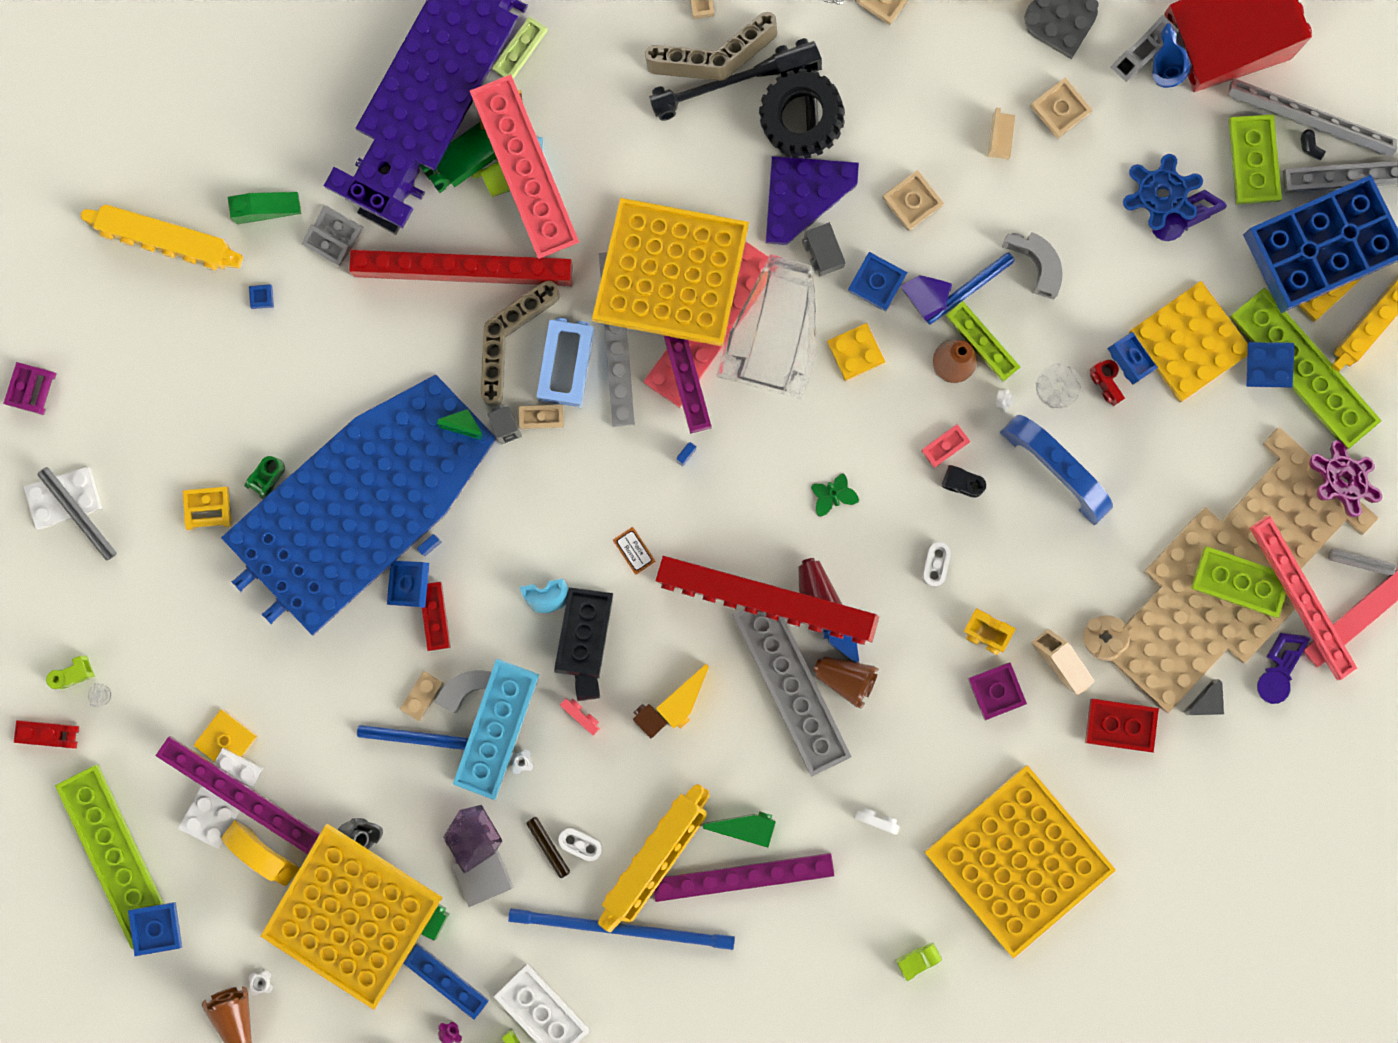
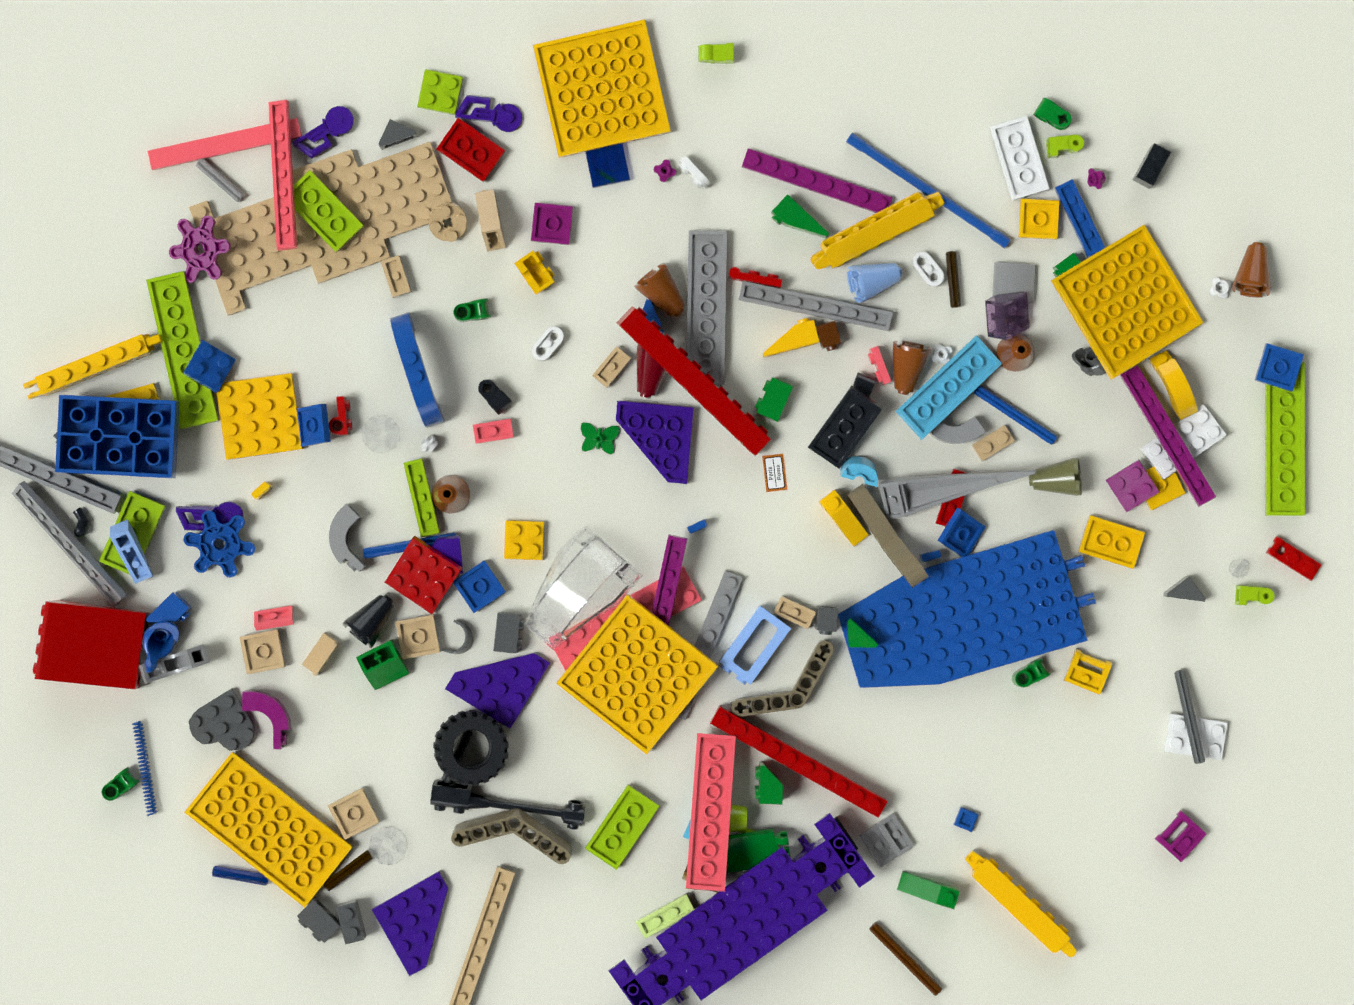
camera: 155 degrees left, 5 degrees up
none -> light blue slope [110,519,153,584]
none -> blue slope [145,592,192,622]
none -> magenta arch [242,690,291,749]
none -> yellow tile [251,482,272,500]
none -> coral plate [254,606,294,631]
none -> black cone [342,594,394,648]
none -> green slope [356,639,410,690]
none -> tan plate [381,255,411,298]
none -> red plate [384,536,462,614]
none -> lime plate [417,69,463,115]
none -> dark grey helmet [442,620,474,654]
none -> green piece [453,298,491,322]
none -> dark purple piece [455,95,522,132]
none -> clear blue tile [585,143,630,188]
none -> lime plate [585,784,660,870]
none -> tan plate [592,346,631,388]
none -> dark purple plate [616,401,694,484]
none -> magenta plate [653,159,676,182]
none -> red plate [729,267,782,289]
none -> light grey plate [739,281,893,331]
none -> green piece [754,377,793,422]
none -> green slope [754,762,783,805]
none -> yellow slope [819,490,868,547]
none -> light blue cone [847,263,902,303]
none -> dark tan beam [847,484,929,588]
none -> reddish brown axle [869,922,942,996]
none -> light grey plate [879,470,1036,520]
none -> dark orange cone [893,341,931,395]
none -> dark orange cone [996,333,1035,372]
none -> yellow plate [1018,199,1059,240]
none -> olive cone [1029,458,1082,496]
none -> yellow plate [1078,515,1145,569]
none -> magenta plate [1106,459,1160,512]
none -> dark grey slope [1163,576,1205,602]

